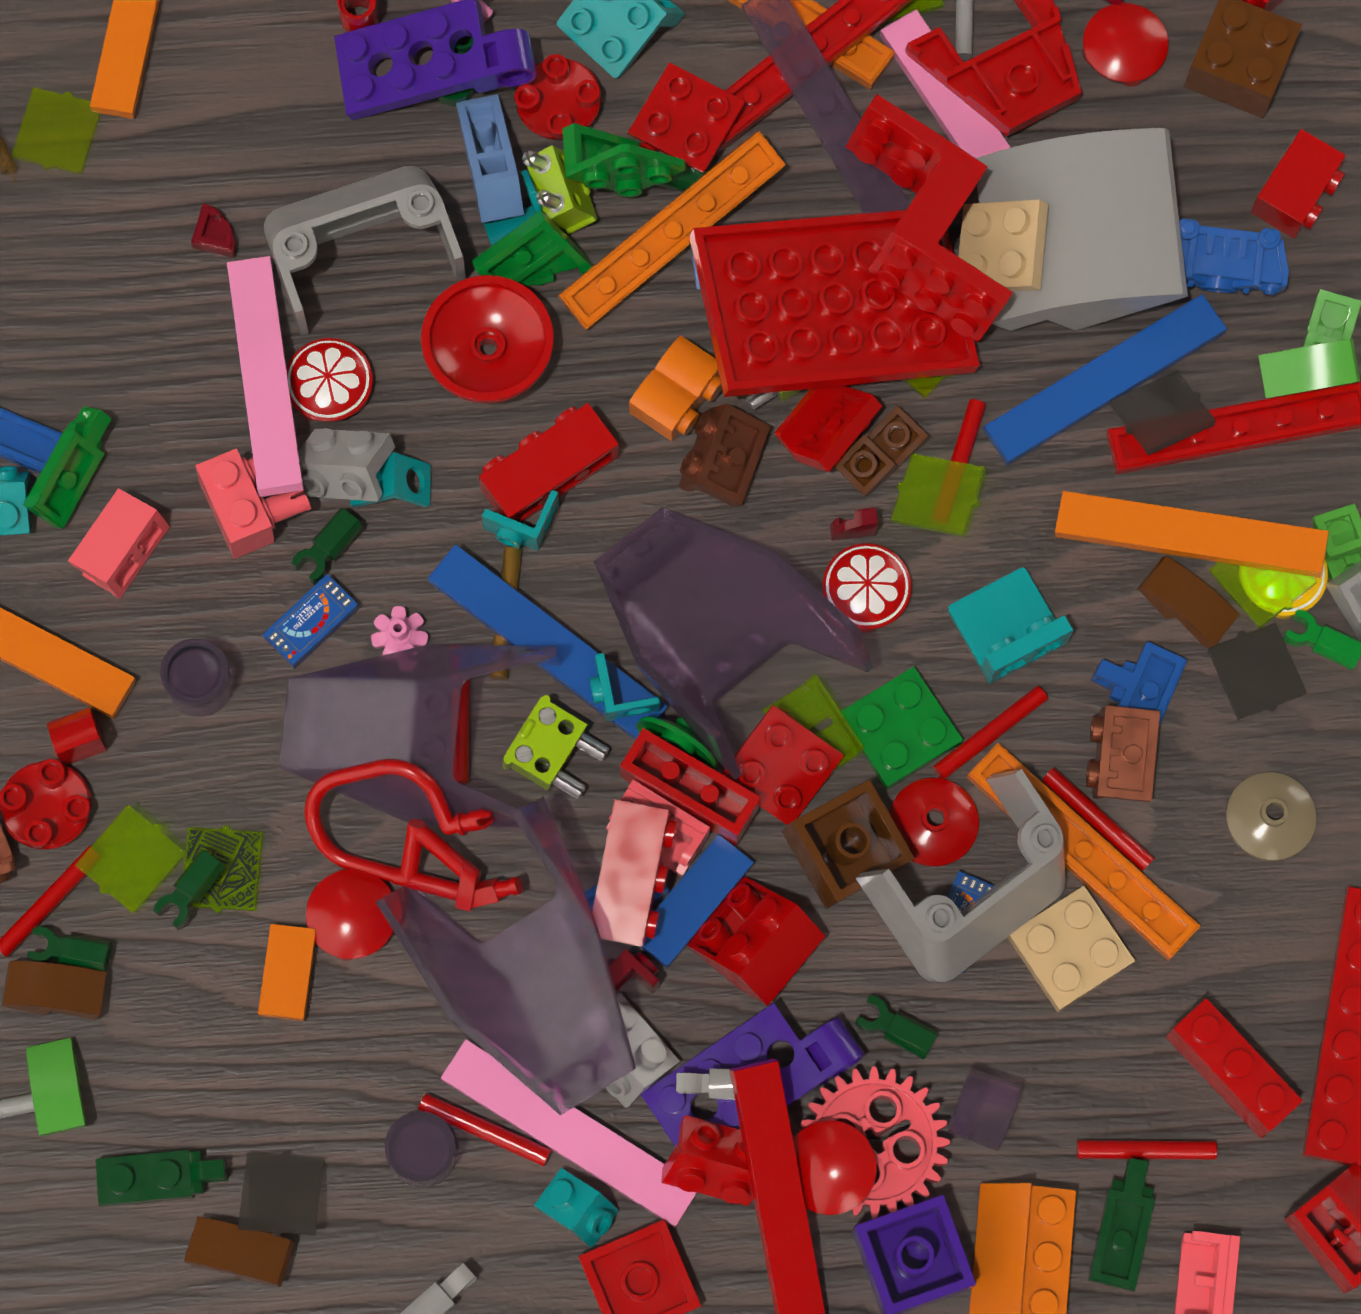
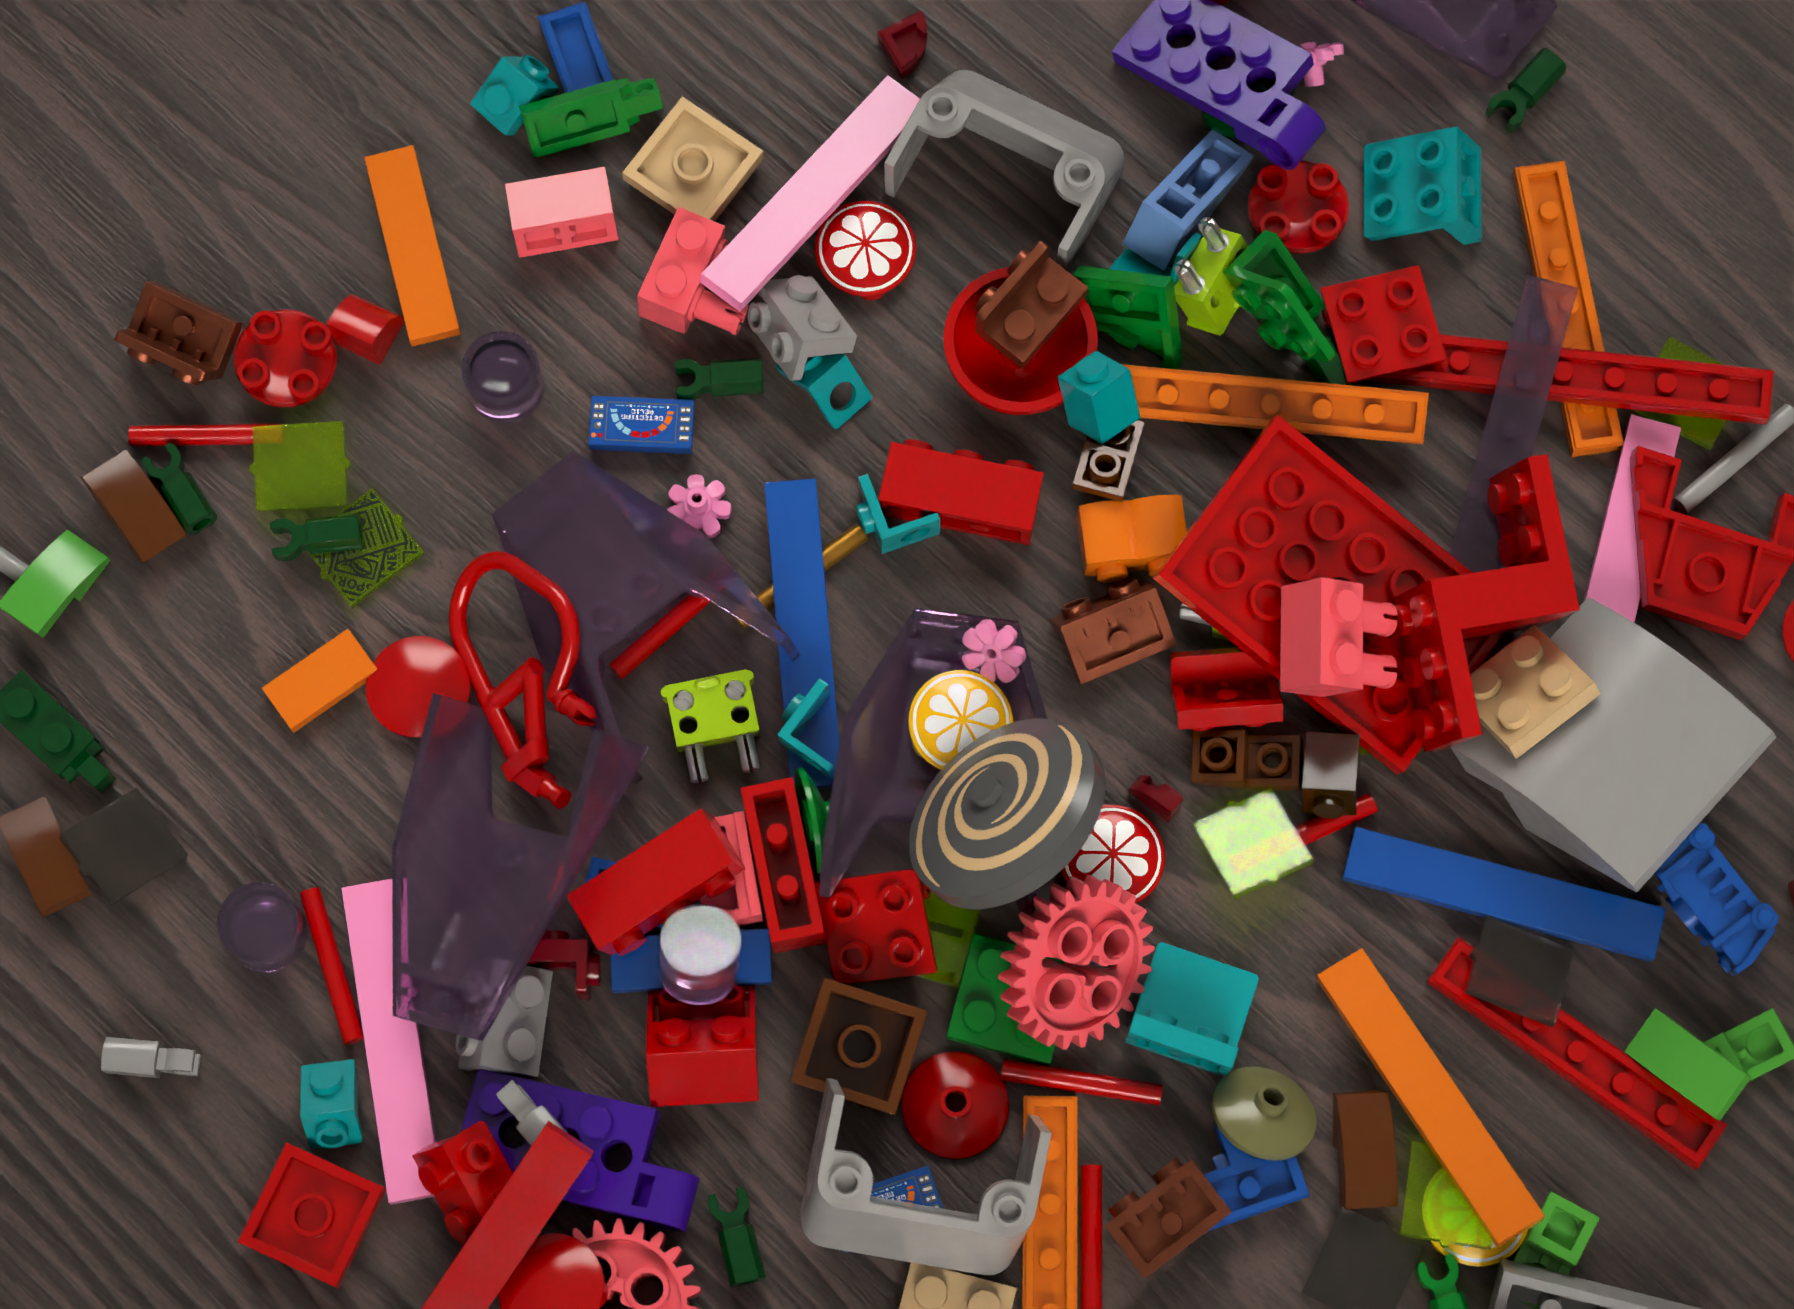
camera: 50 degrees right, 0 degrees up
none -> tan plate [622,97,764,221]
none -> piece [658,904,741,1005]
none -> dish [908,670,1013,770]
none -> dark grey dish [909,718,1106,909]
none -> bright pink plant [962,619,1026,683]
none -> copper bracket [974,241,1088,369]
none -> coral gear [998,875,1155,1050]
none -> teal brick [1058,351,1140,444]
none -> reddish brown slope [1072,420,1144,502]
none -> olive dish [1212,1066,1317,1161]
none -> coral brick [1280,577,1397,697]
none -> dark brown brick [1302,732,1360,819]

